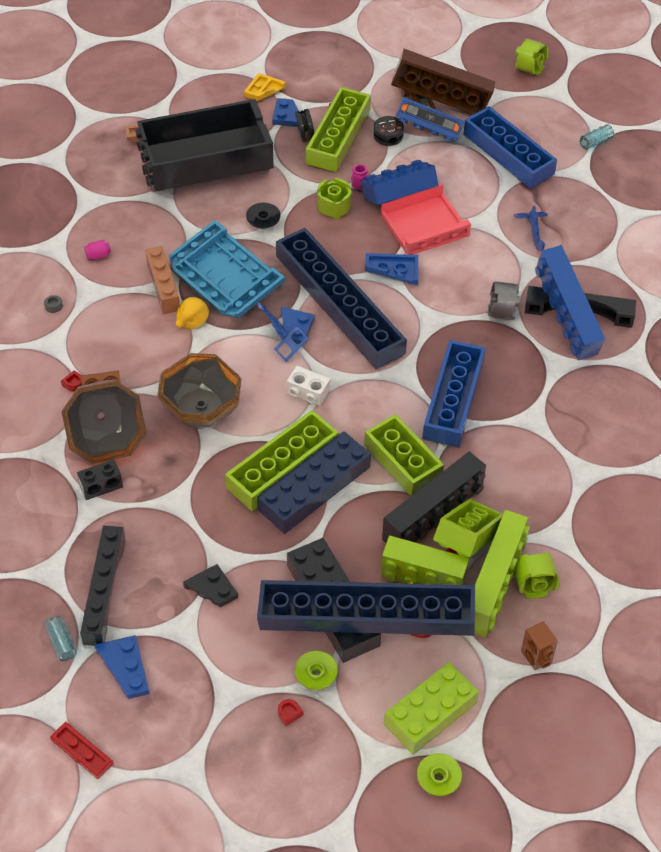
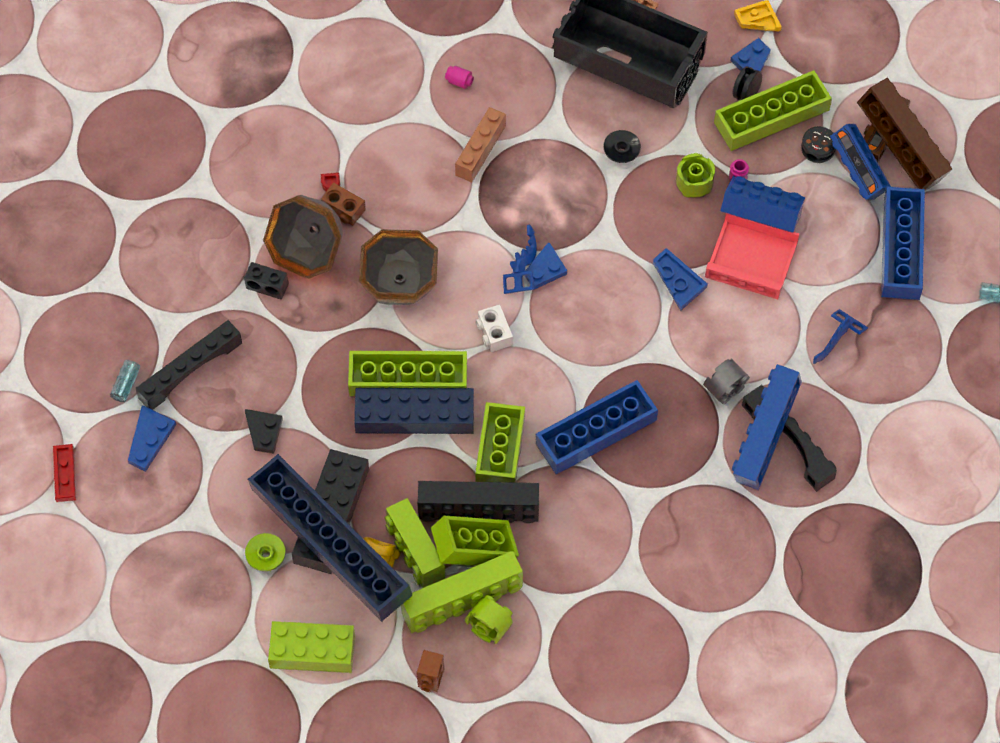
camera: 45 degrees right, 10 degrees up
dark grey tile [44,295,63,313] -> none
dark azure slope [169,220,285,318] -> none
yellow piece [175,297,209,329] -> none
dark blue brick [276,228,407,369] -> none
red tile [278,699,304,726] -> none
lime dish [417,753,462,796] -> none

